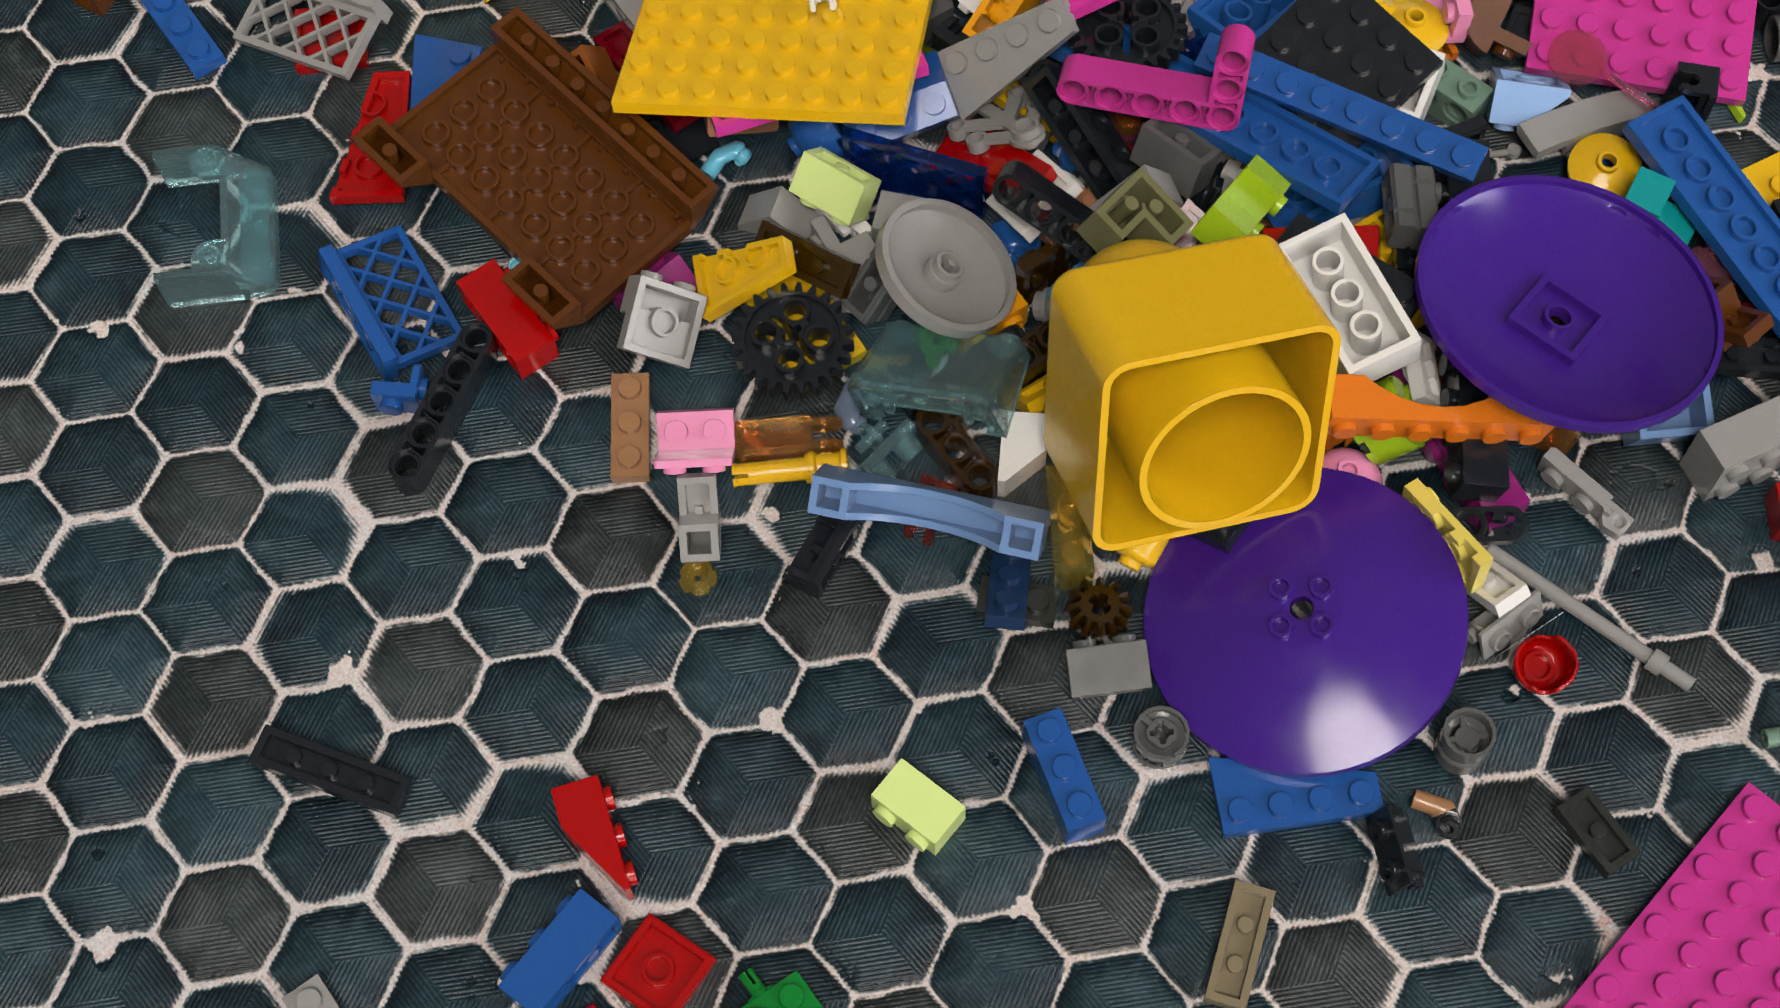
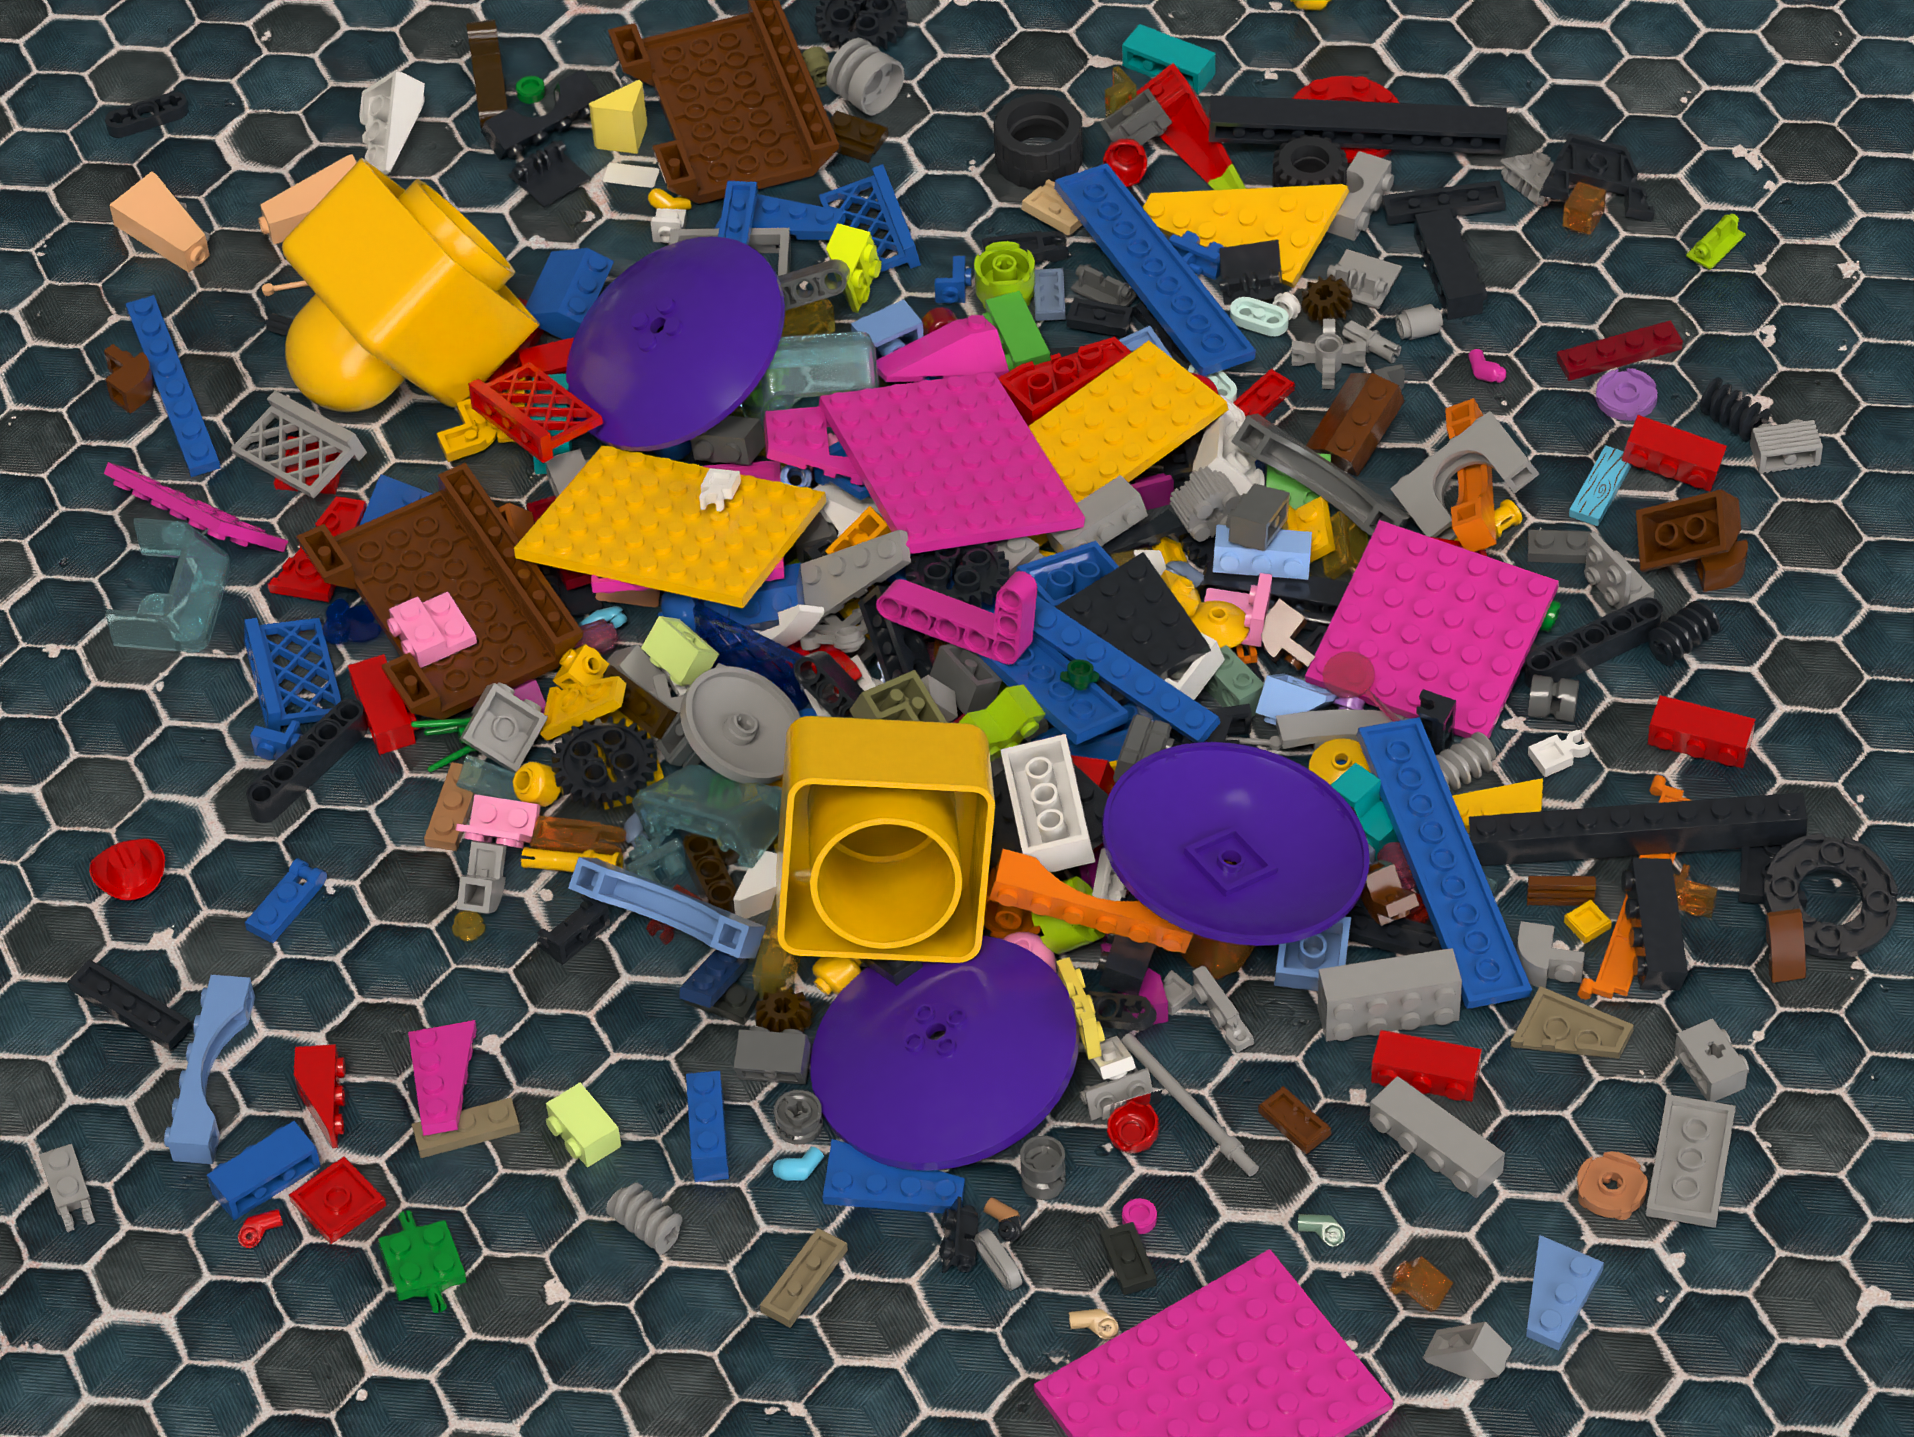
camera: 15 degrees right, 15 degrees down
none -> red hat [89,838,165,900]
none -> dark pink wing [104,462,288,552]
none -> medium blue arch [164,975,255,1164]
none -> blue plate [245,858,327,944]
none -> clear blue plate [322,598,382,644]
none -> bright pink plate [387,592,477,668]
none -> dark pink wing [408,1020,477,1136]
none -> green plant [411,717,477,772]
none -> dark tan plate [412,1097,521,1158]
none -> clear light blue plate [456,755,521,801]
none -> yellow head [513,762,561,807]
none -> yellow brick [553,644,609,690]
none -> clear pink brick [573,618,618,653]
none -> light grey piece [606,1182,682,1254]
none -> white slope [716,605,824,651]
none -> medium azure arm [773,1146,824,1181]
none -> light grey tile [974,1229,1022,1291]
none -> dark green plate [1060,659,1099,690]
none -> tan arm [1069,1309,1119,1340]
none -> dark pink tile [1122,1198,1157,1234]
none -> light grey tile [1163,970,1195,1015]
none -> reddish brown plate [1258,1086,1331,1154]
none -> medium lavender plate [1333,693,1365,710]
none -> light grey piece [1436,732,1496,791]

